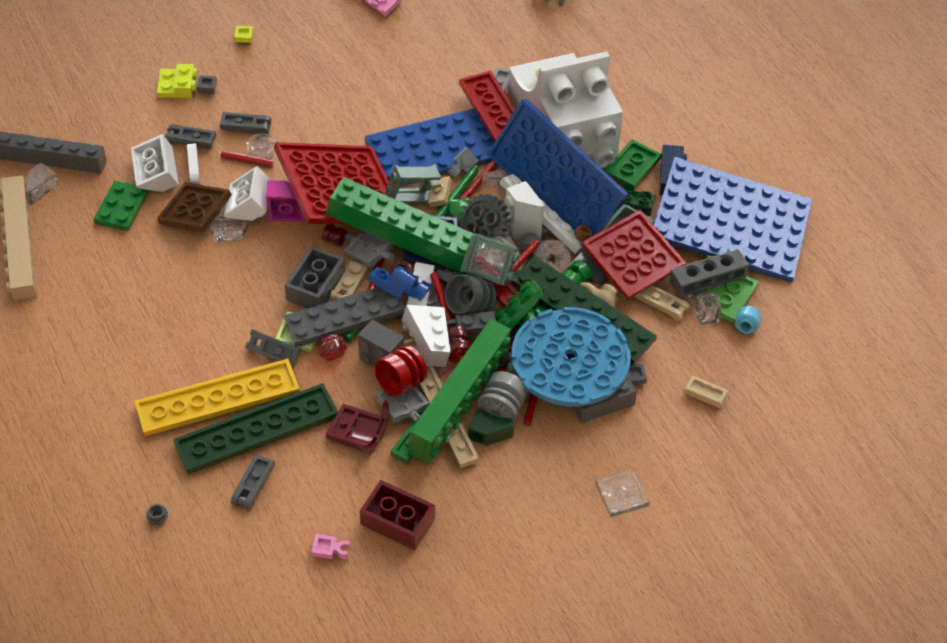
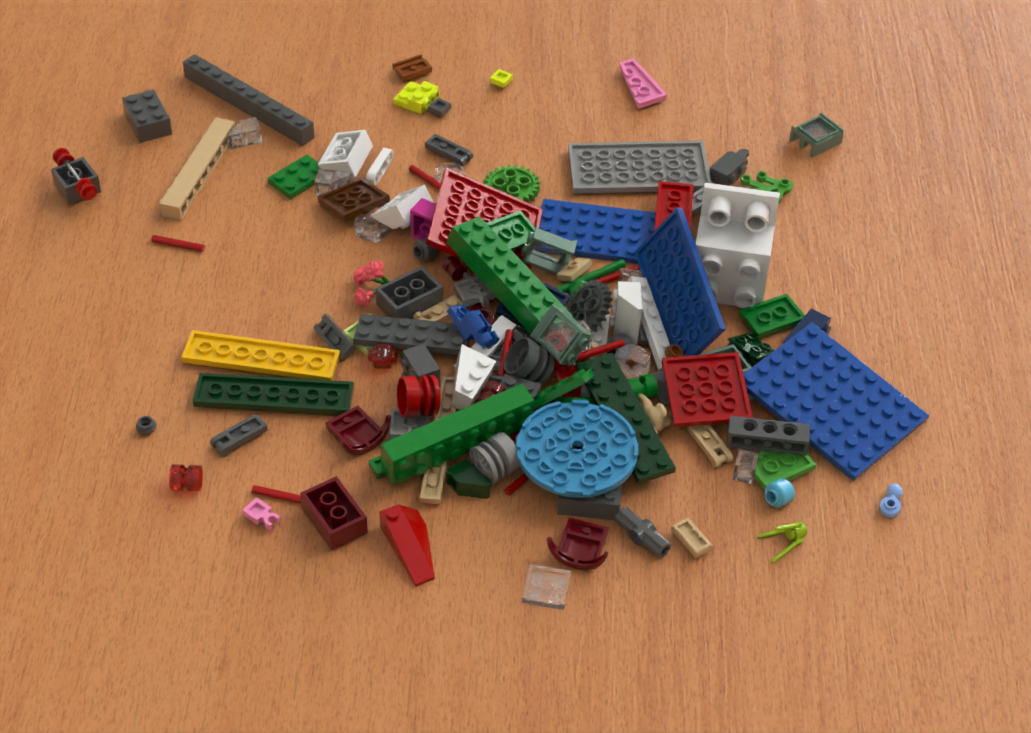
camera: 30 degrees right, 5 degrees down
dark grey plate [164,124,216,148] -> none
light grey plate [447,147,479,178] -> none
dark grey plate [628,364,647,385] -> none
none -> red bar [152,235,205,252]
none -> clear red wheel [169,464,203,492]
none -> red bar [252,485,301,503]
none -> clear slope [314,168,354,196]
none -> coral plant [353,260,390,308]
none -> red wedge [379,504,435,587]
none -> dark orange plate [392,54,432,82]
none -> dark grey head [413,237,440,262]
none -> bright green gear [484,164,540,203]
none -> green plate [487,210,535,251]
none -> dark red piece [547,517,609,570]
none -> light grey plate [568,141,711,194]
none -> dark grey piece [614,507,671,558]
none -> dark grey hinge [709,149,749,186]
none -> bright green plant [740,171,793,204]
none -> lime plant [758,521,807,563]
none -> light blue plate [879,484,903,518]

